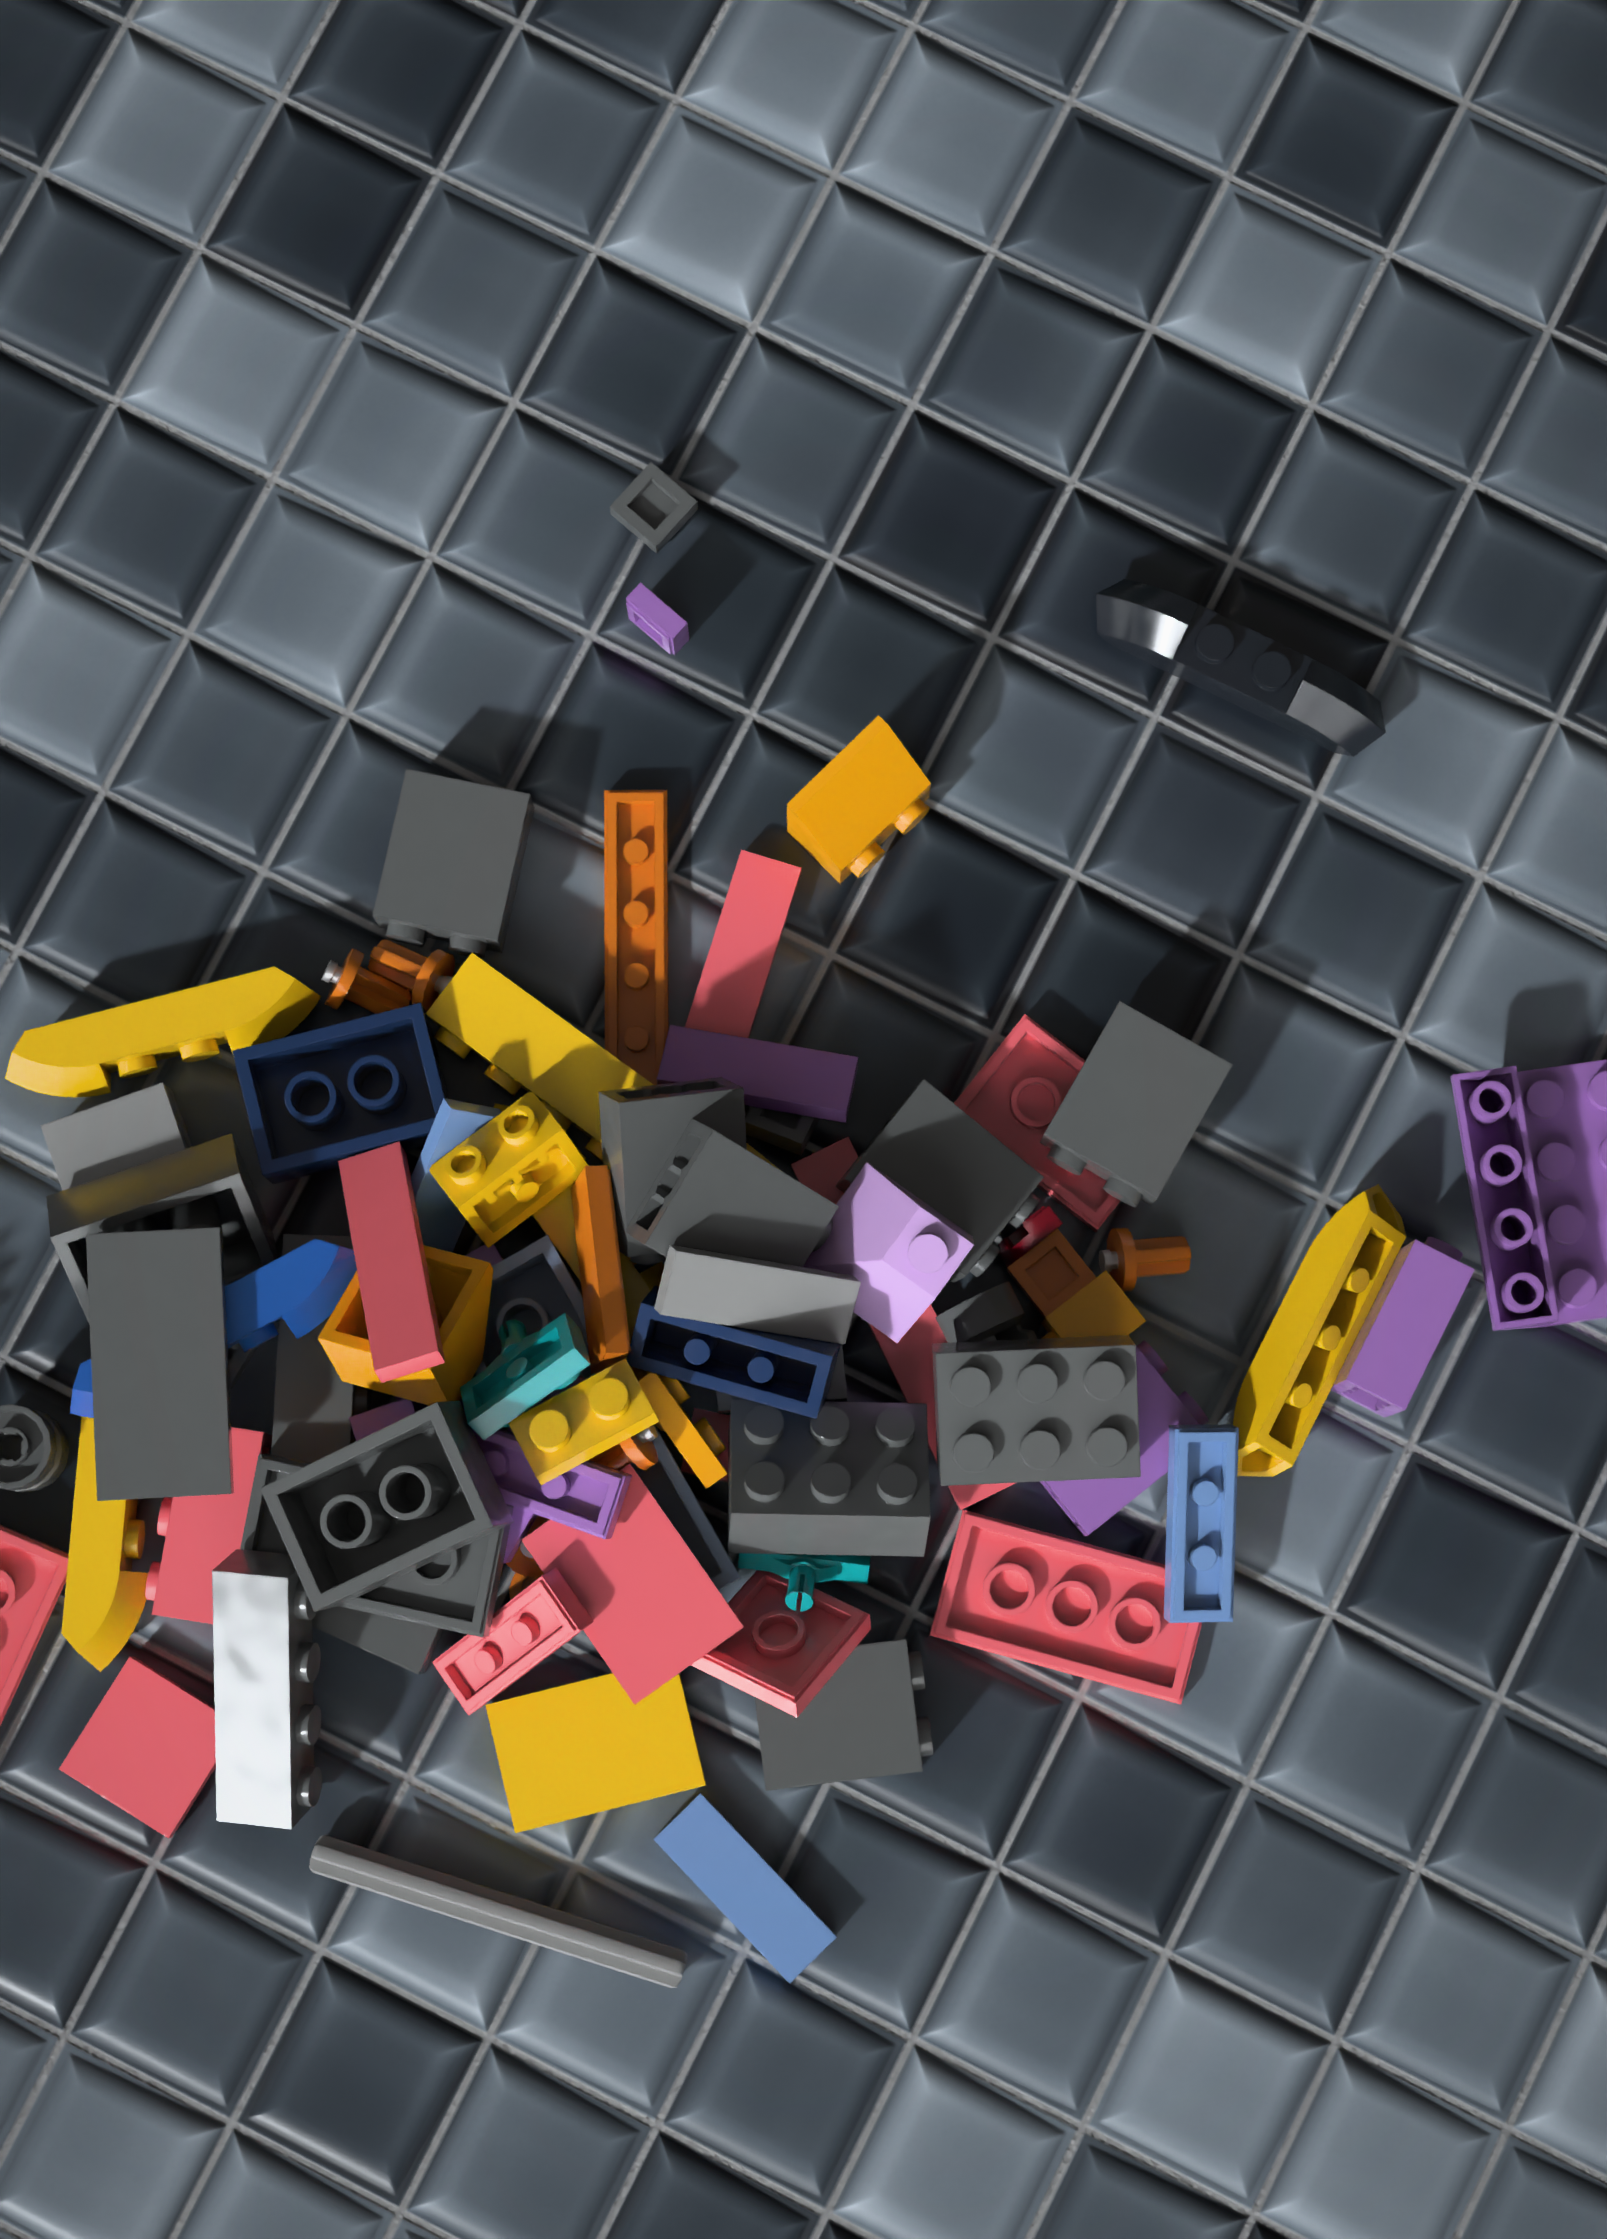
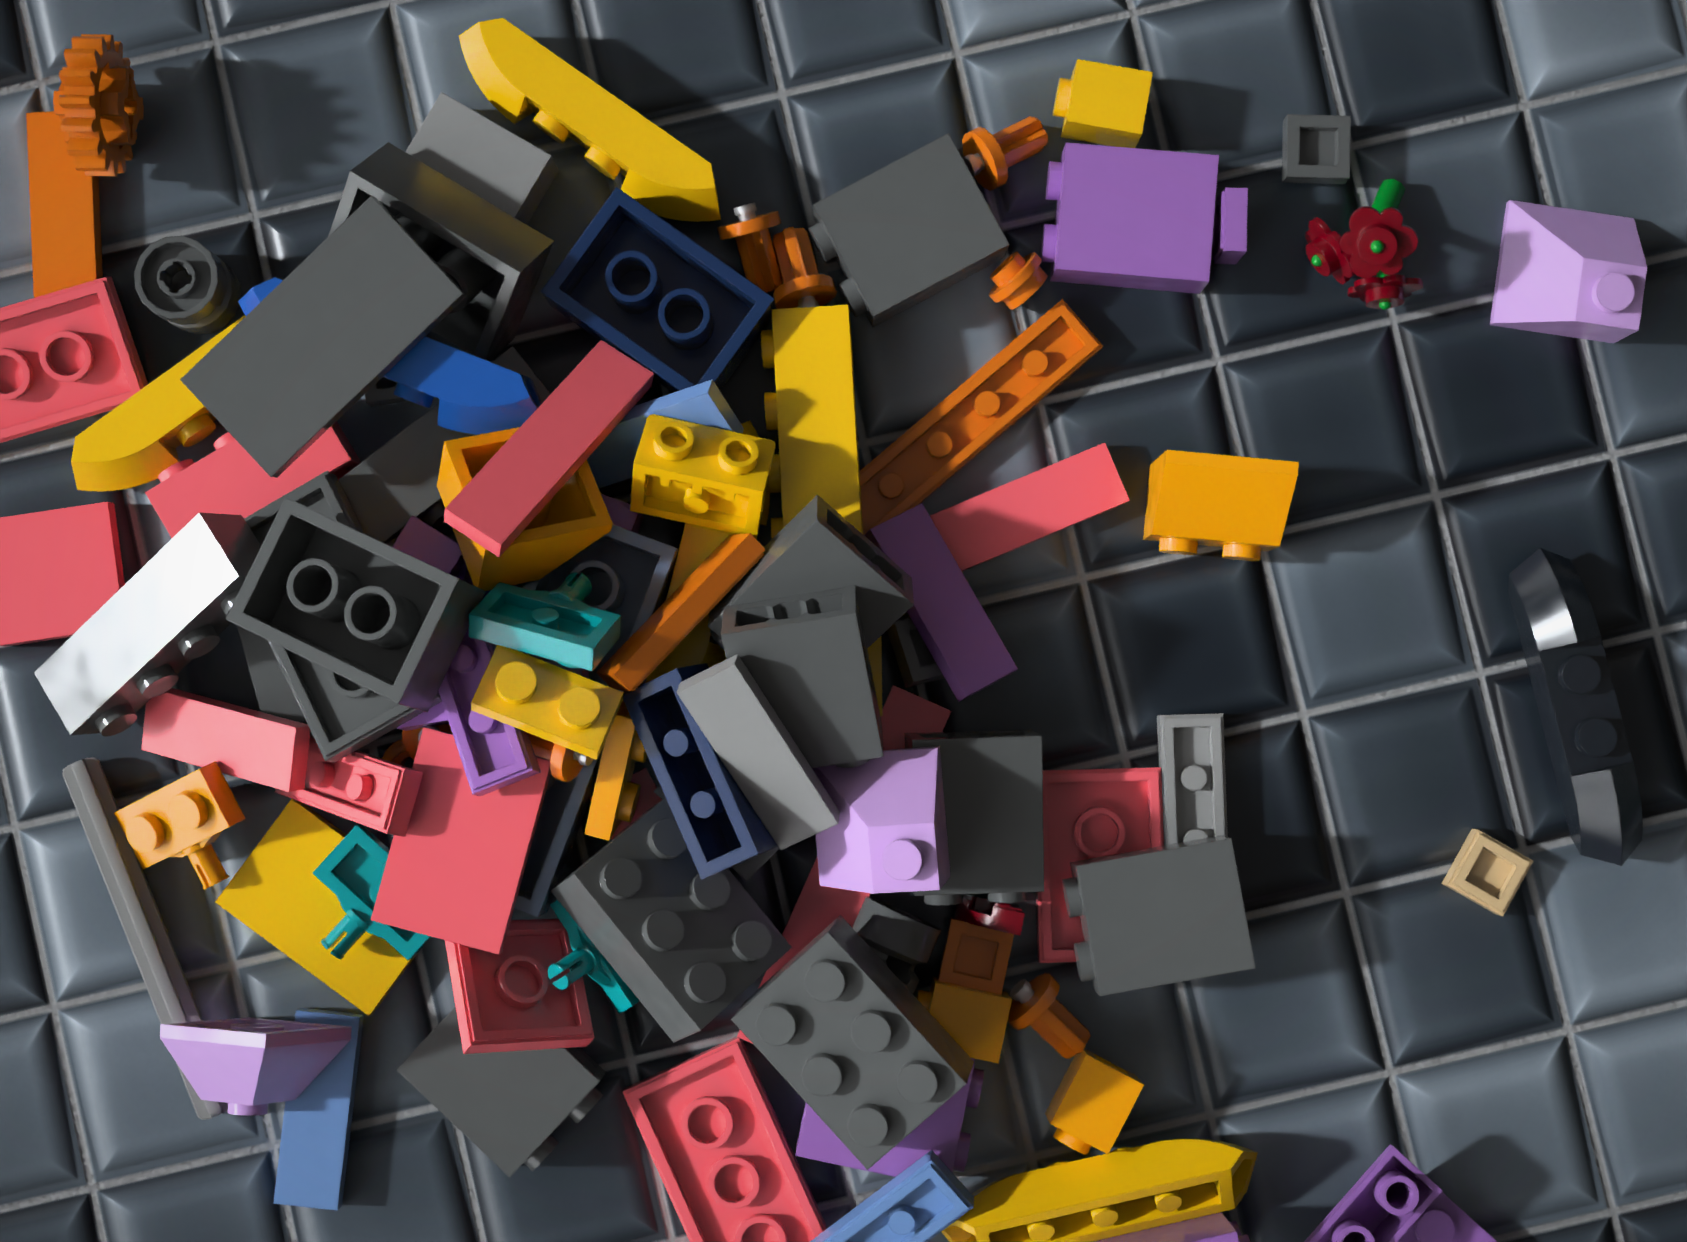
camera: 50 degrees right, 5 degrees up
none -> light orange plate [114,761,246,890]
none -> coral tile [141,688,311,792]
none -> lavender slope [160,1017,352,1116]
none -> teal plate [313,824,432,960]
none -> orange piece [962,116,1048,191]
none -> orange plate [989,251,1048,310]
none -> medium lavender brick [1040,142,1219,294]
none -> light orange brick [1045,1048,1144,1155]
none -> yellow brick [1053,59,1153,148]
none -> light grey tile [1157,713,1228,845]
none -> dark red plant [1305,179,1423,310]
none -> tan tile [1441,829,1533,917]
none -> lavender slope [1490,200,1647,344]

